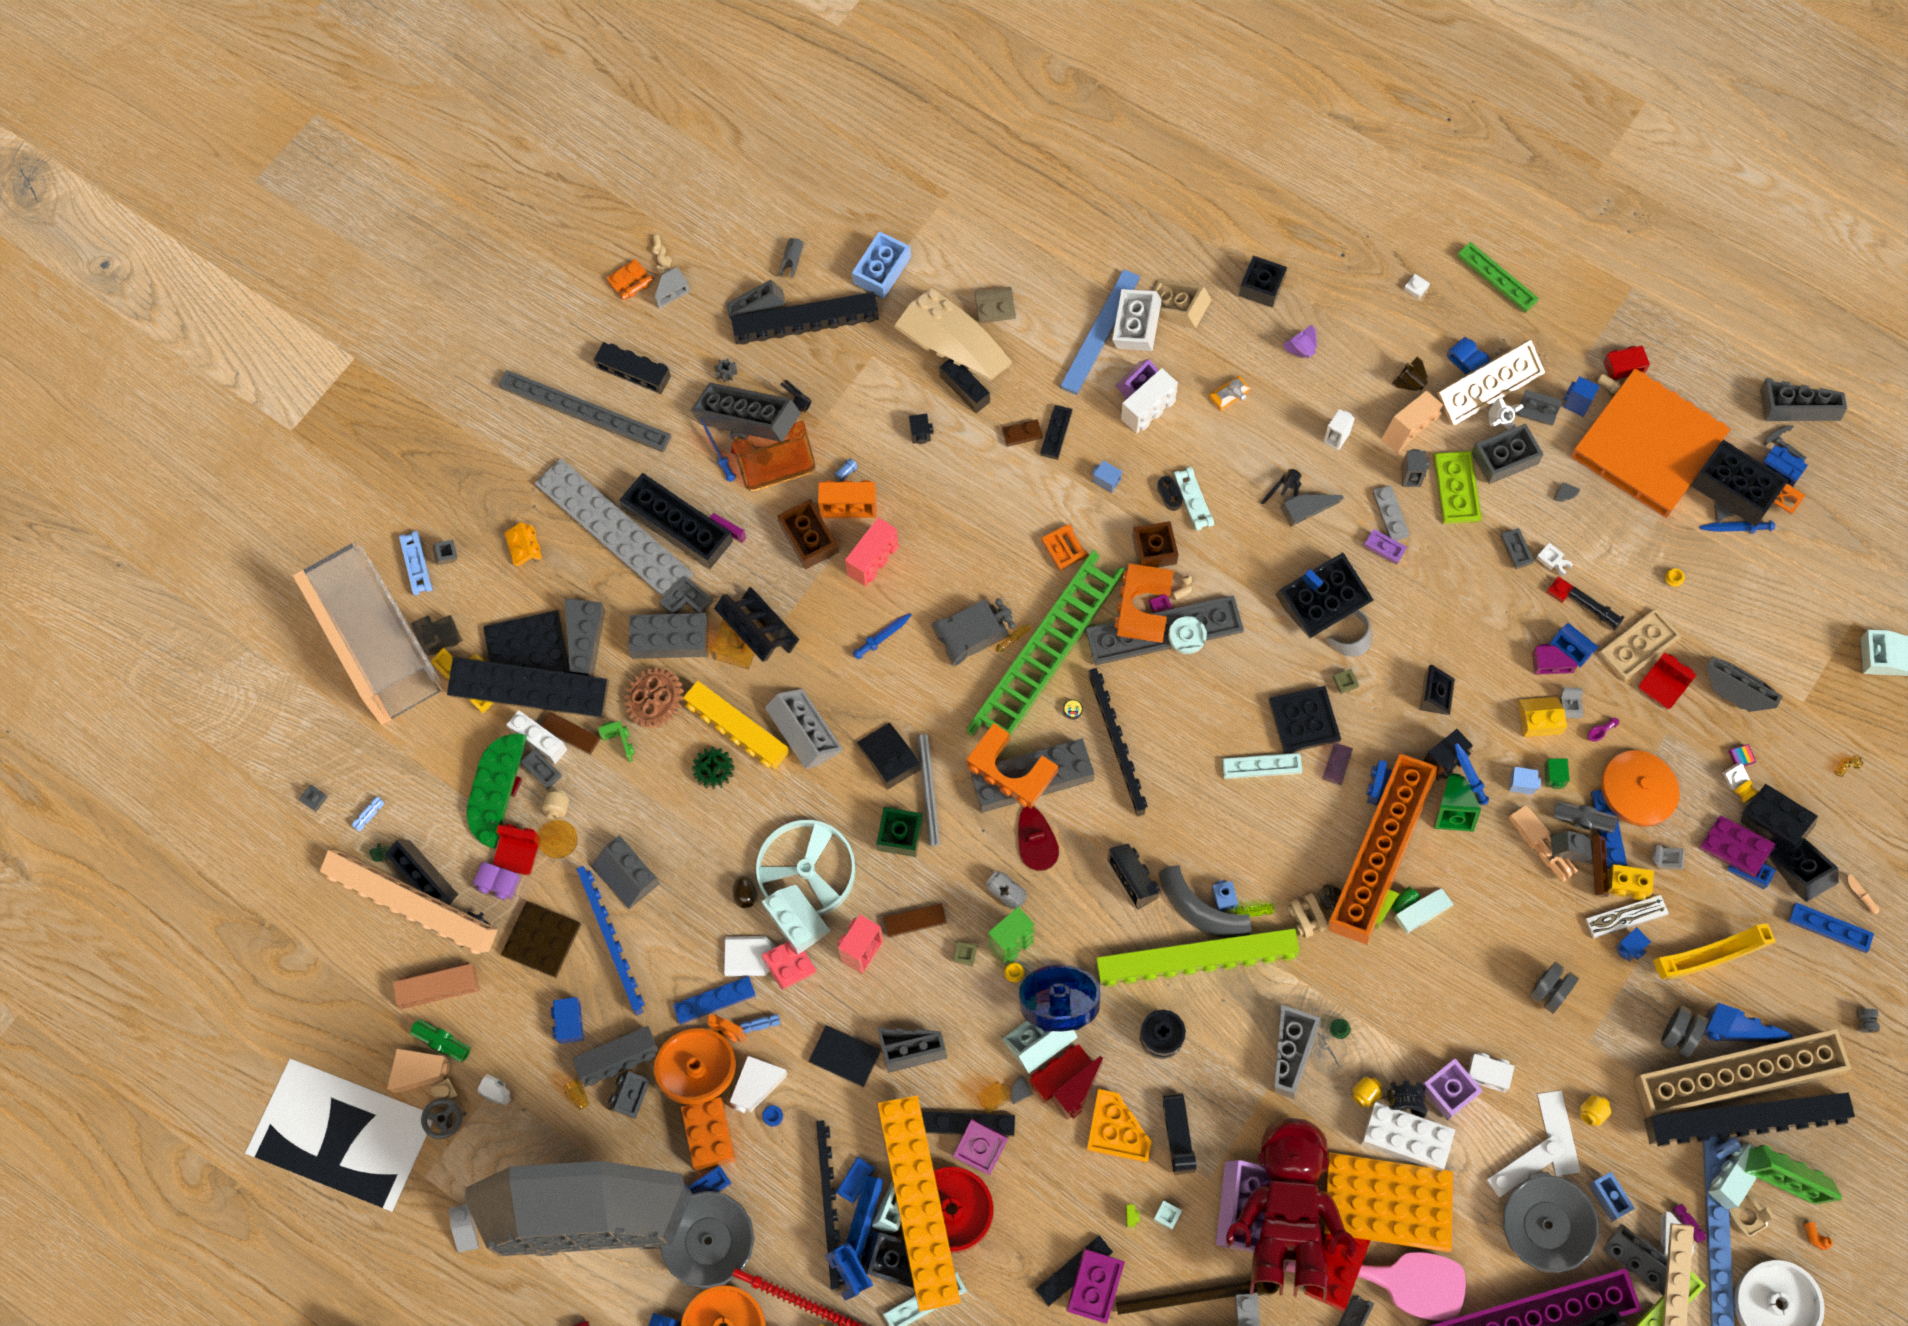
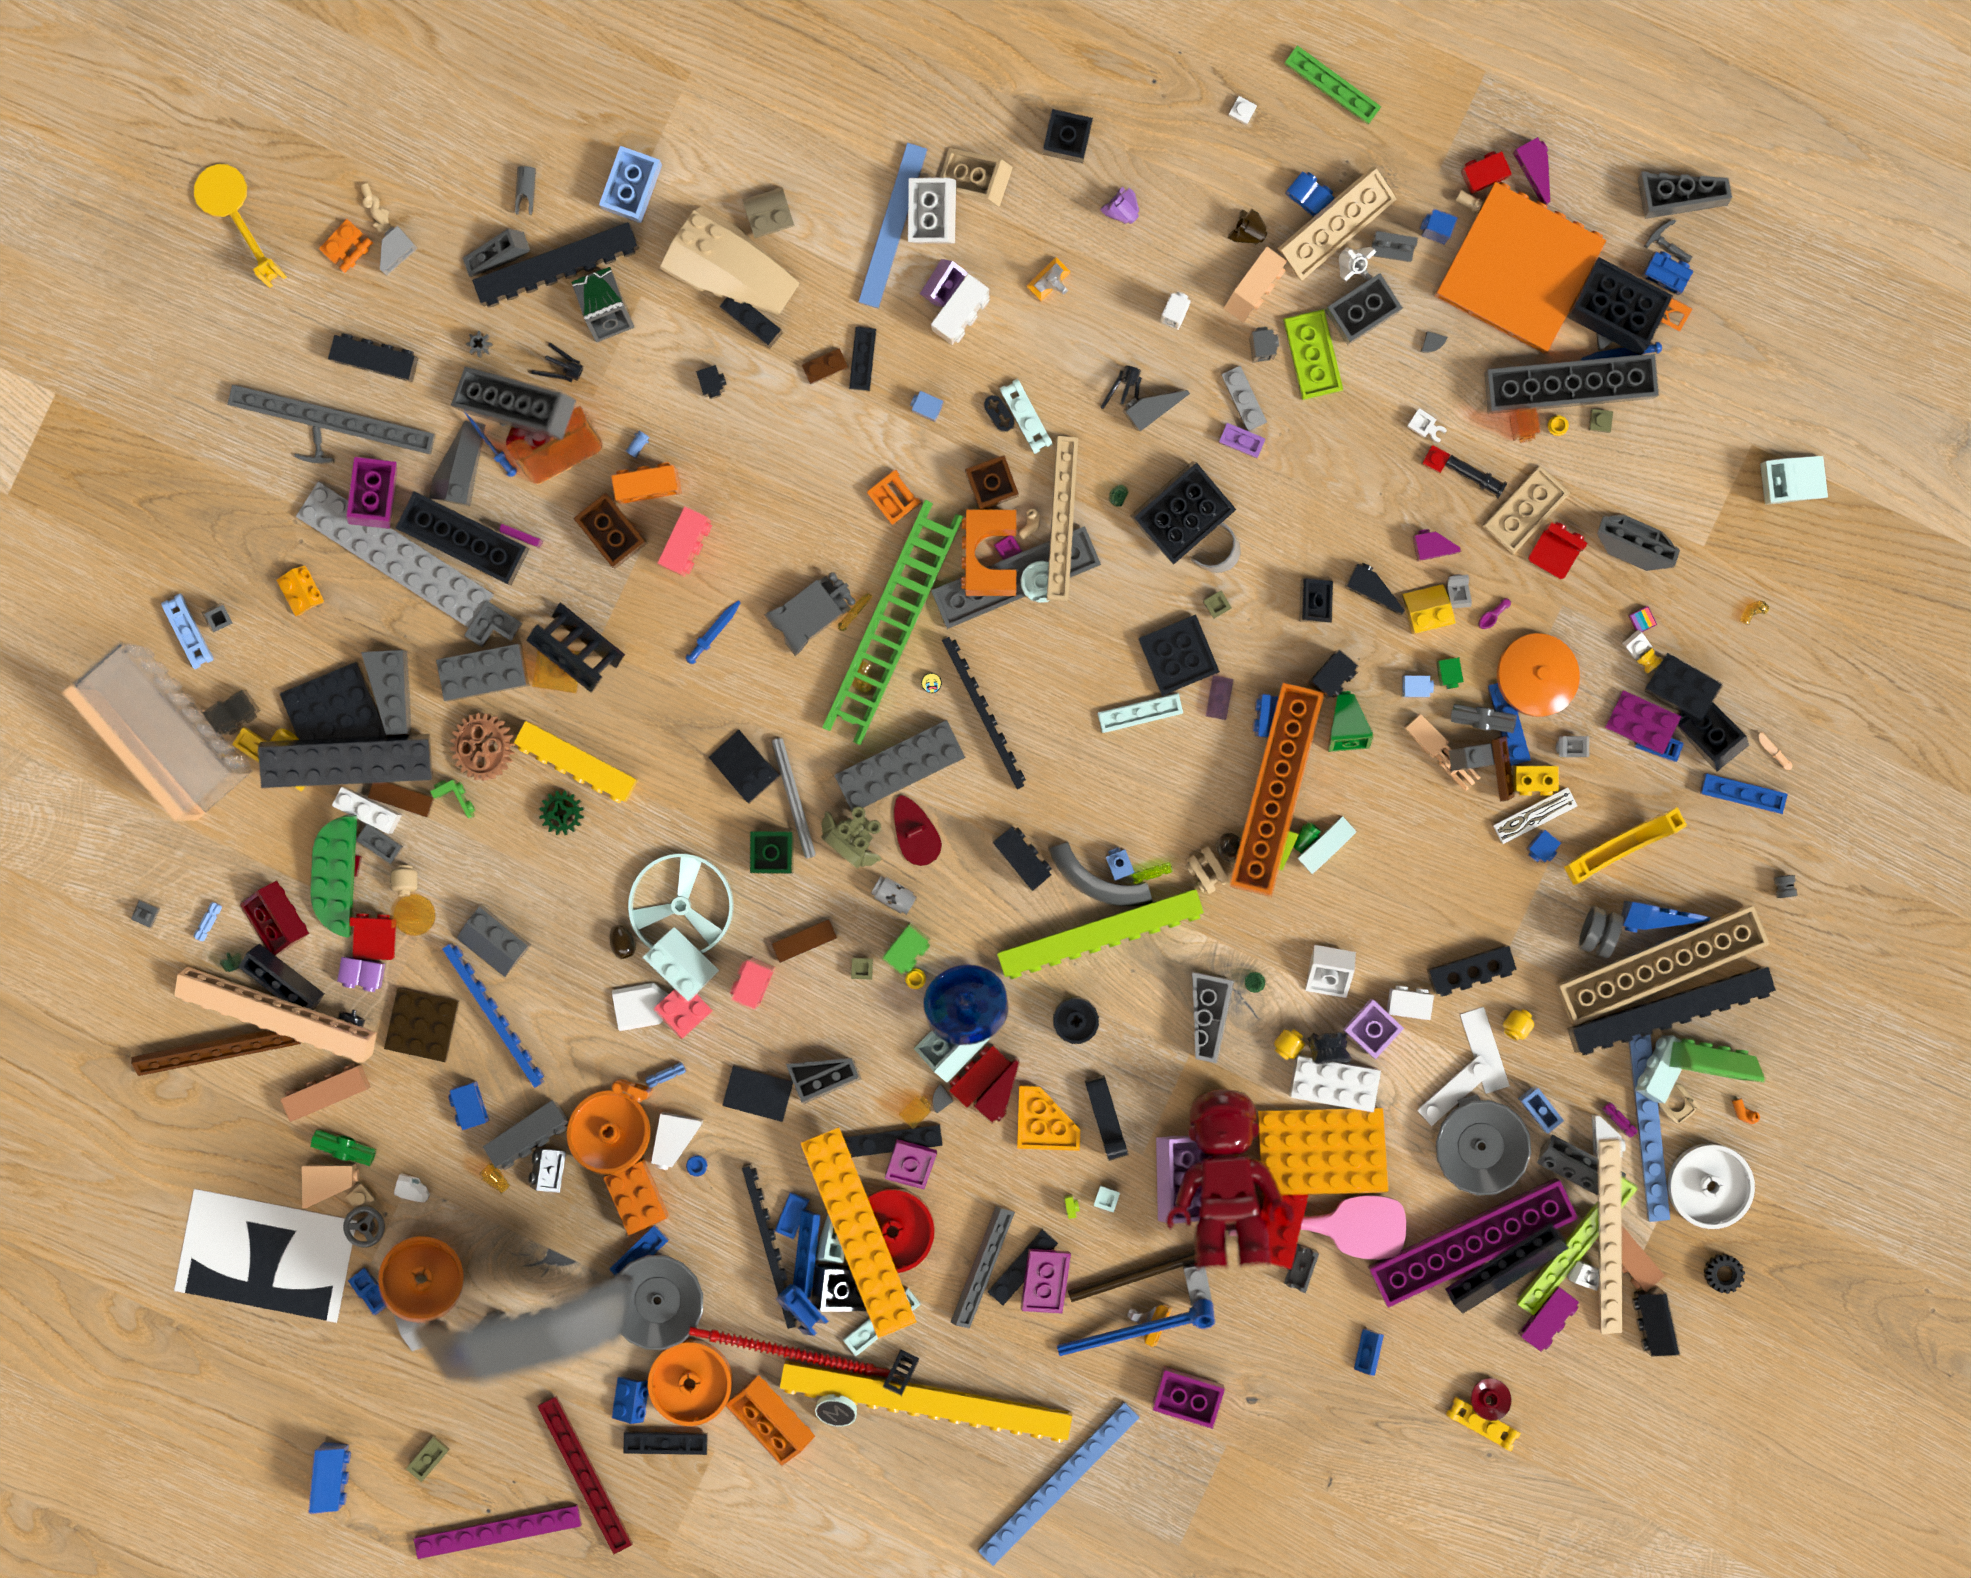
camera: 10 degrees left, 20 degrees up
blue plate [673,976,756,1025] -> none
light grey slope [765,689,843,769] -> none
orange arch [966,723,1058,809] -> none
blue tile [1301,569,1323,591] -> none
blue sword [1455,743,1489,805] -> none
dark grey plate [1500,528,1534,569] -> none
dark grey wheel [1529,961,1579,1014] -> none
blue brick [1550,623,1599,668] -> none
medium blue pin [1713,1136,1742,1160] -> none
none -> reddish brown plate [131,1030,301,1076]
none -> yellow piece [194,164,287,288]
none -> dark red slope [240,881,310,956]
none -> dark grey piece [294,426,334,464]
none -> magenta brick [346,457,398,529]
none -> blue slope [348,1268,387,1315]
none -> orange piece [378,1236,464,1323]
none -> dark grey wedge [429,421,486,506]
none -> slope [571,267,635,343]
none -> olive piece [821,806,882,869]
none -> clear yellow arm [855,661,872,692]
none -> dark grey plate [950,1206,1015,1328]
none -> tan plate [1046,436,1078,602]
none -> clear green piece [1108,485,1129,507]
none -> white slope [1305,945,1356,998]
none -> black slope [1345,563,1405,615]
none -> black brick [1427,945,1517,997]
none -> dark grey brick [1484,354,1659,414]
none -> clear orange brick [1509,408,1541,443]
none -> magenta slope [1513,137,1550,205]
none -> olive plate [1589,409,1613,433]

